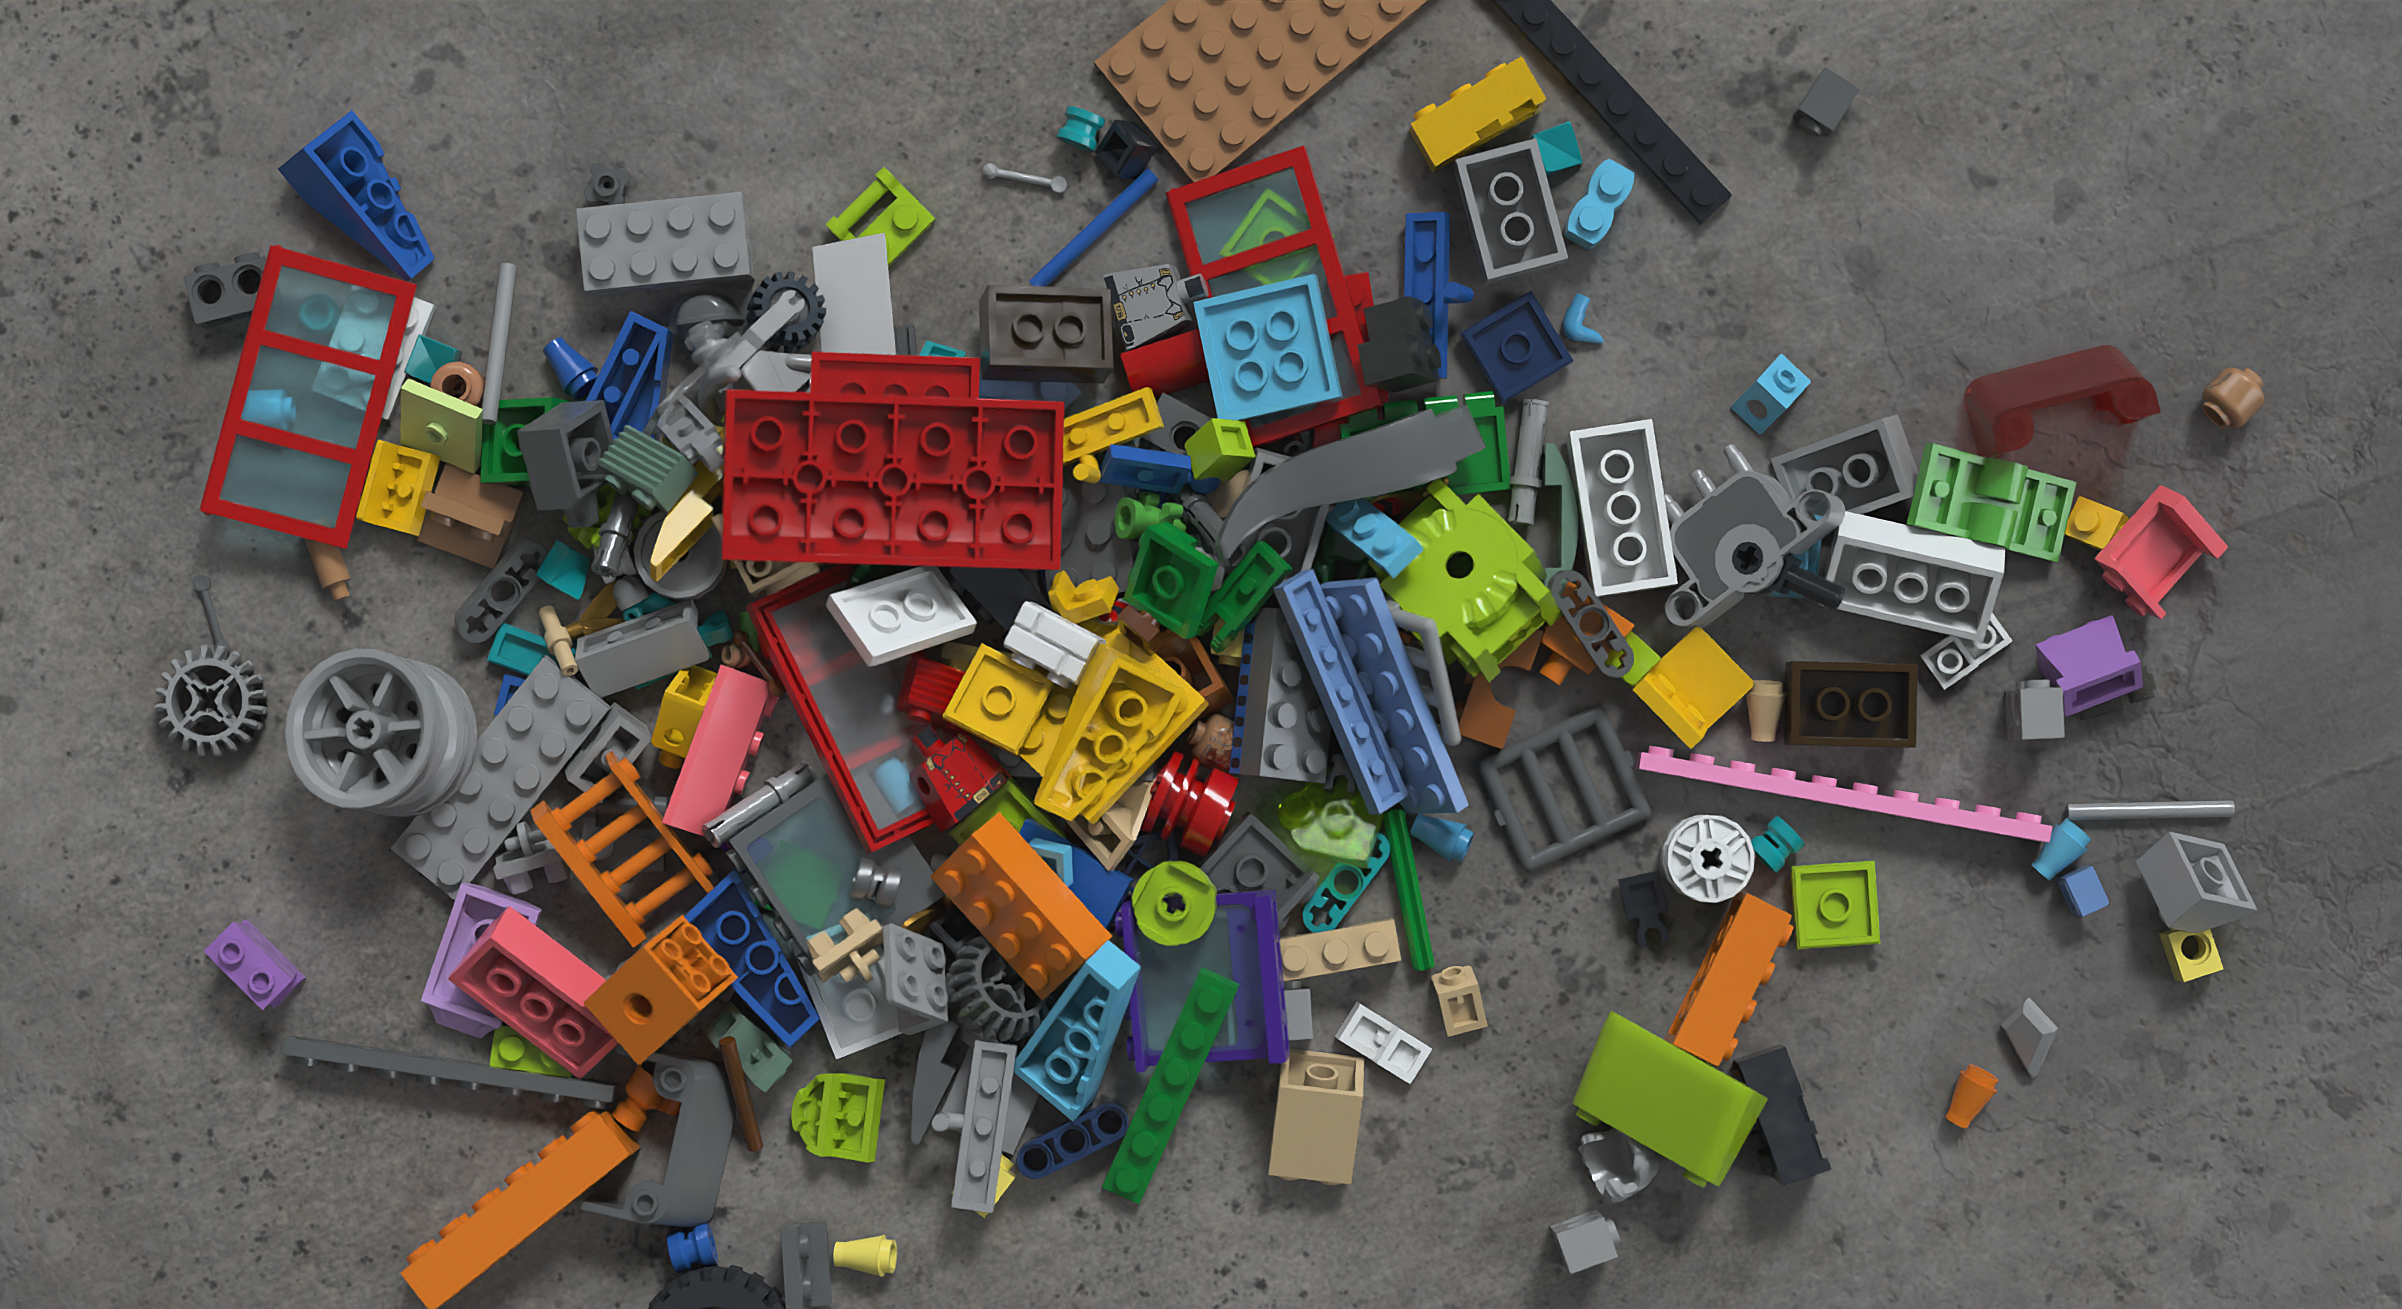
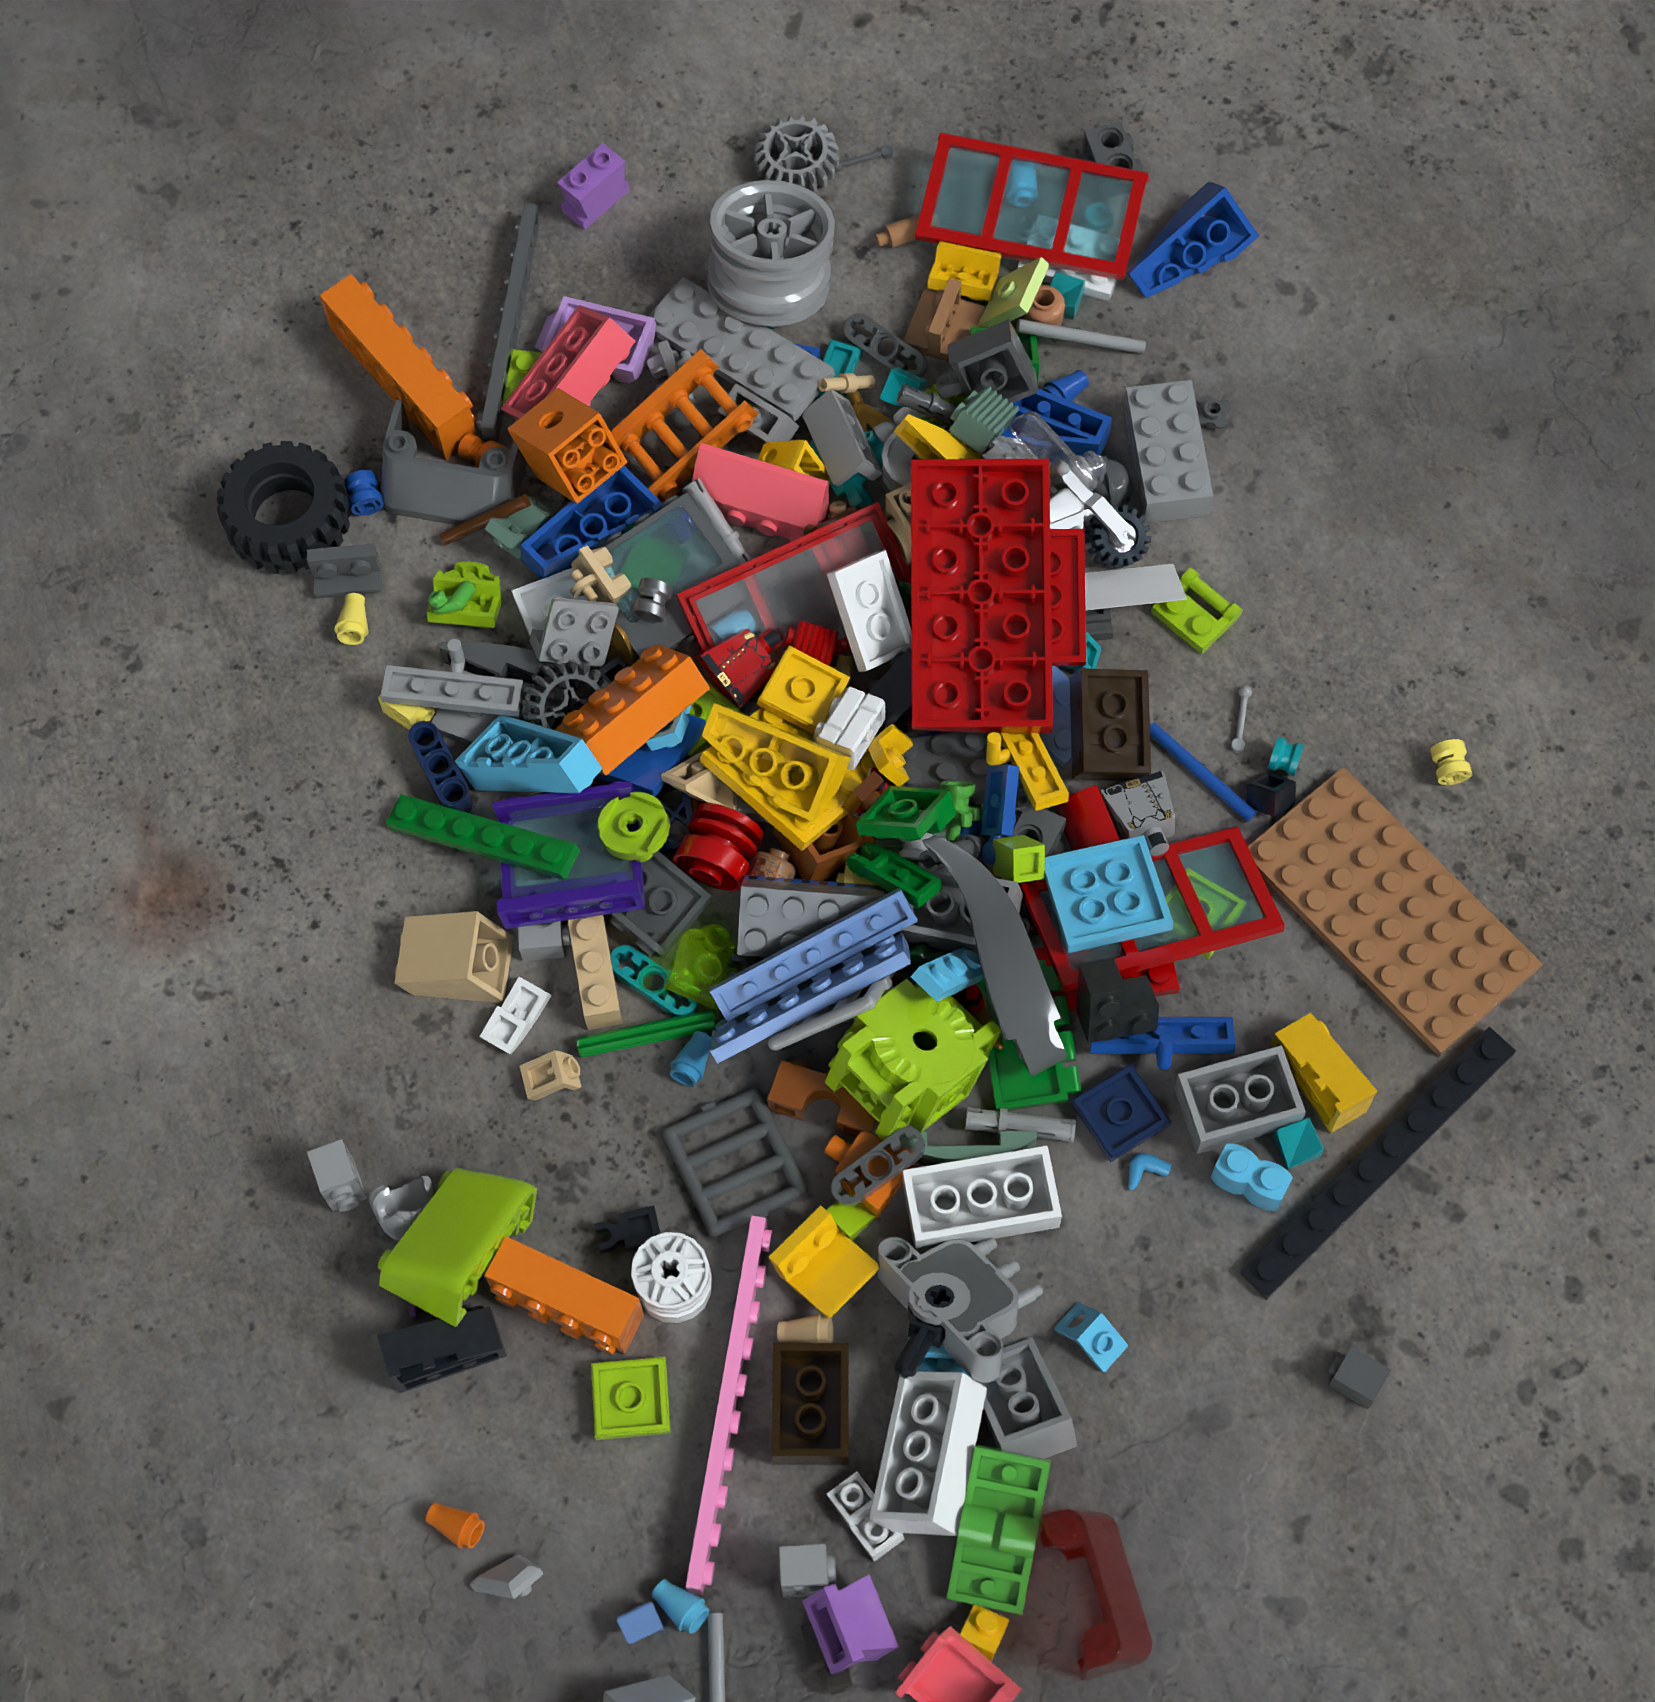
camera: 90 degrees right, 20 degrees down
teal wheel [1750,815,1806,874] -> none
none -> bright green arm [428,581,476,614]

